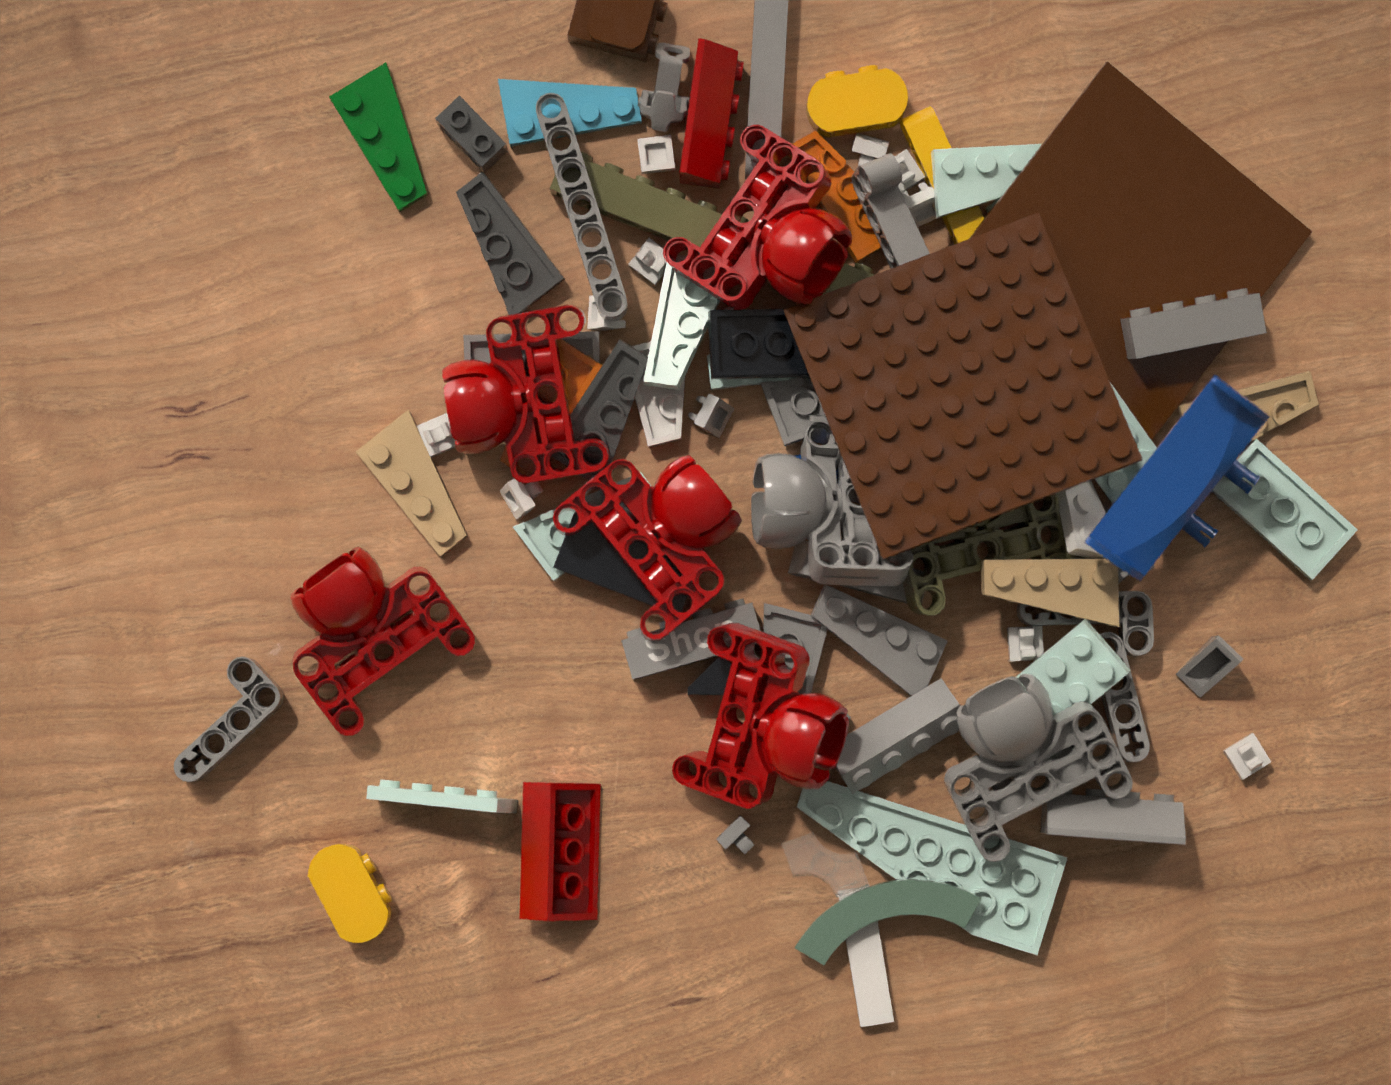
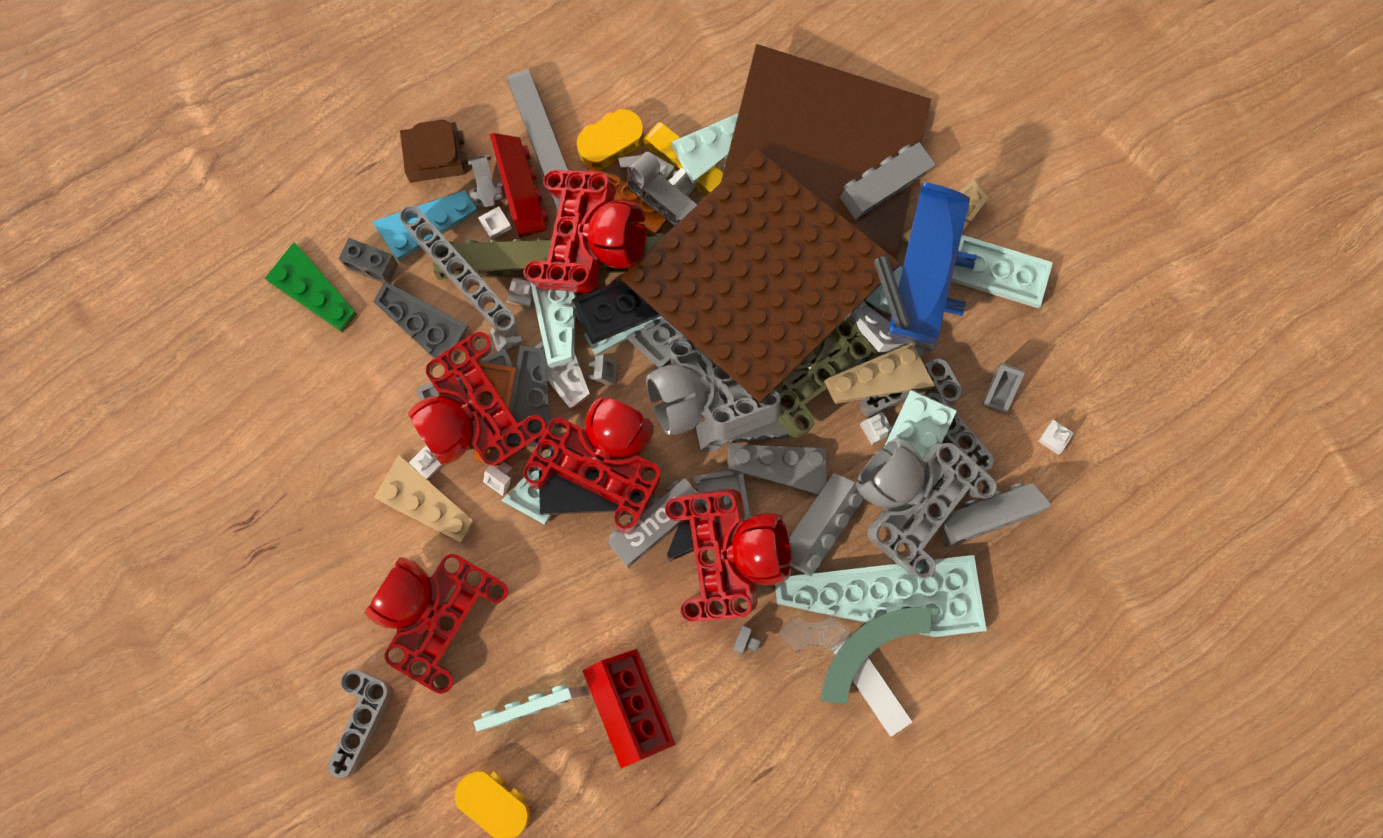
camera: 25 degrees left, 10 degrees down
none -> dark grey axle [874,256,910,329]

